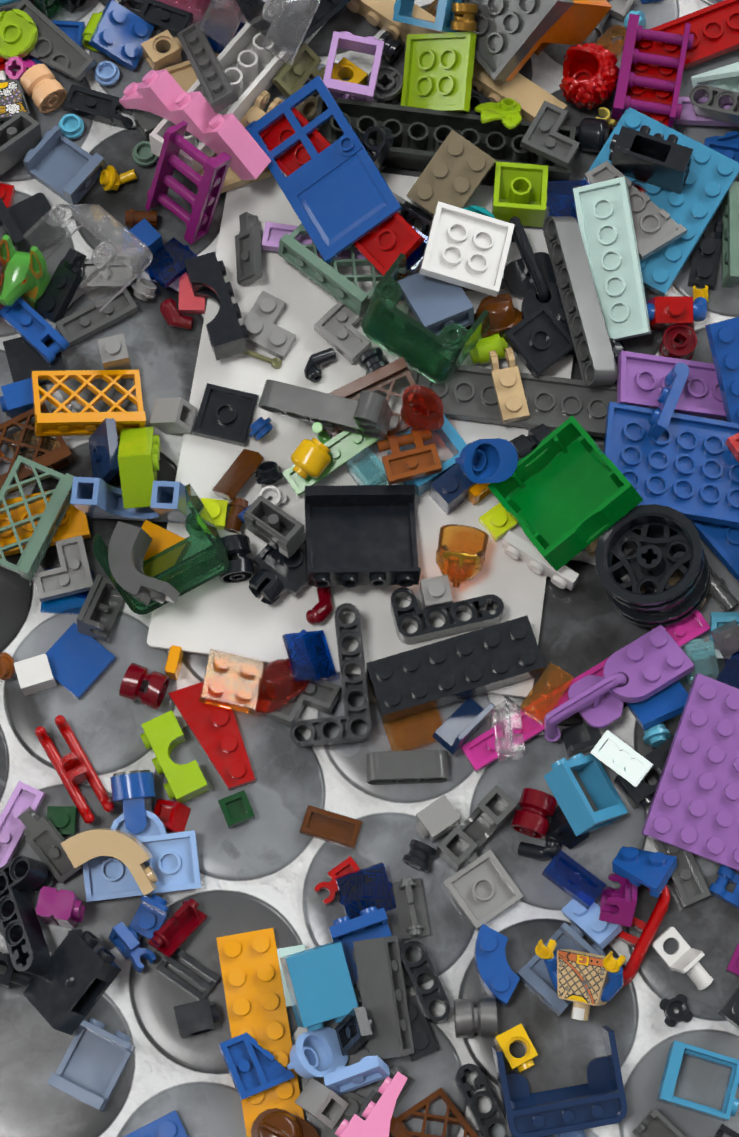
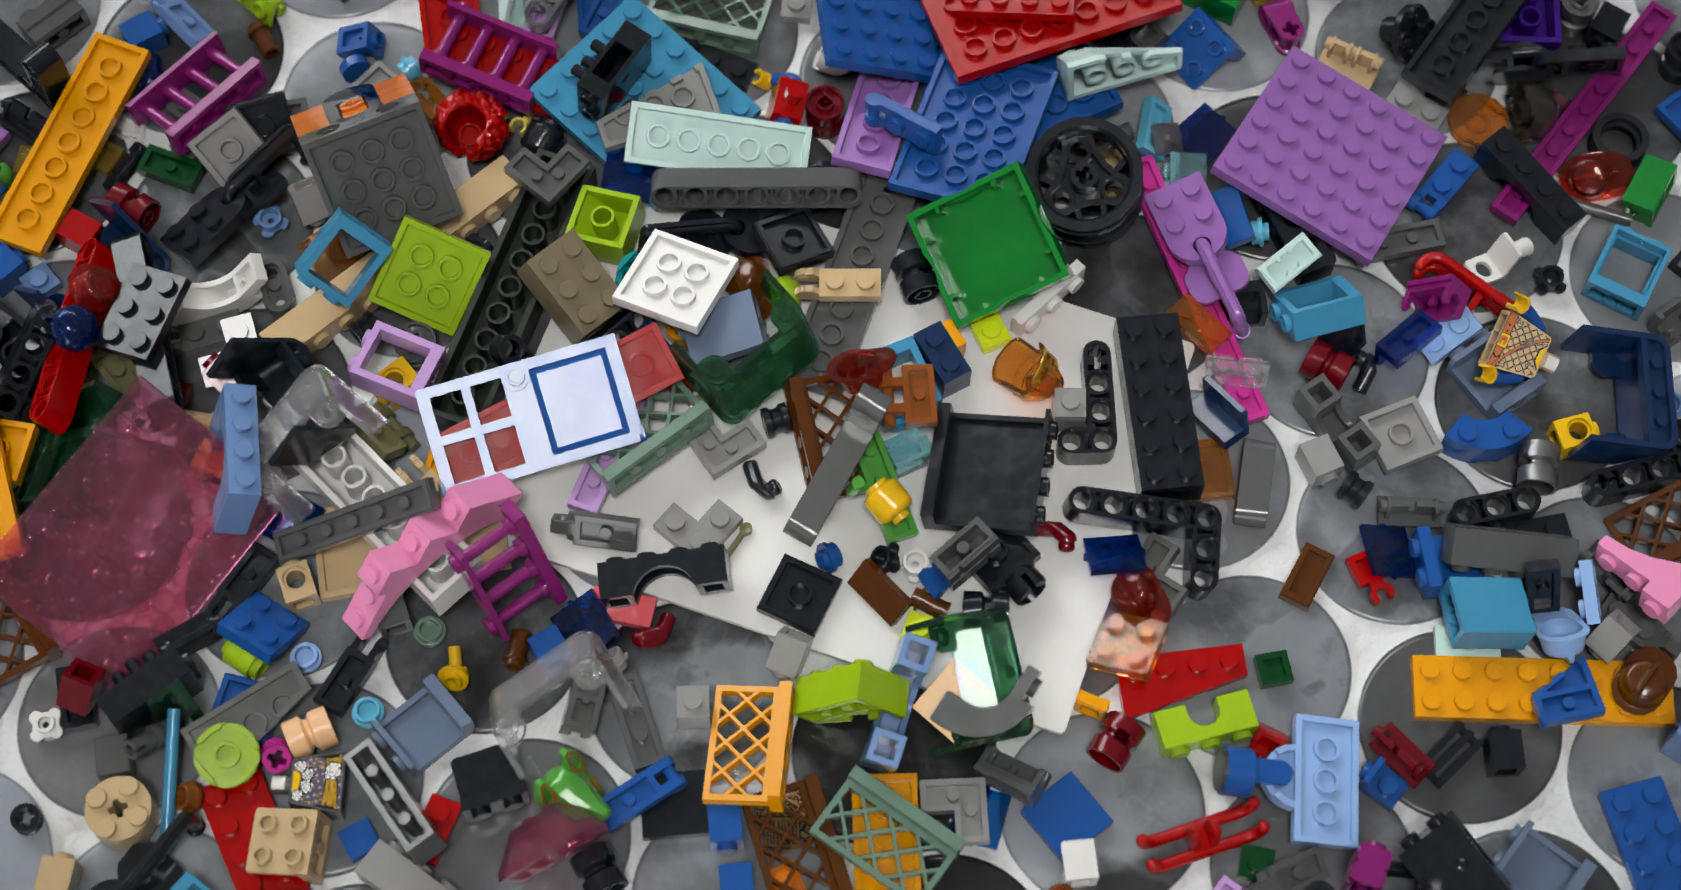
camera: 80 degrees left, 5 degrees down
black hinge [35,248,87,323] -> none
tan arch [60,828,158,896] -> none
dark blue plate [89,418,119,484] -> none
blue plate [109,921,156,973] -> none
dark tan tile [296,95,318,121] -> none
pearl gold wheel [450,3,478,31] -> none
blue piece [455,438,518,484] -> none
lime plate [475,98,522,129] -> none
blue wing [612,846,677,898] -> none

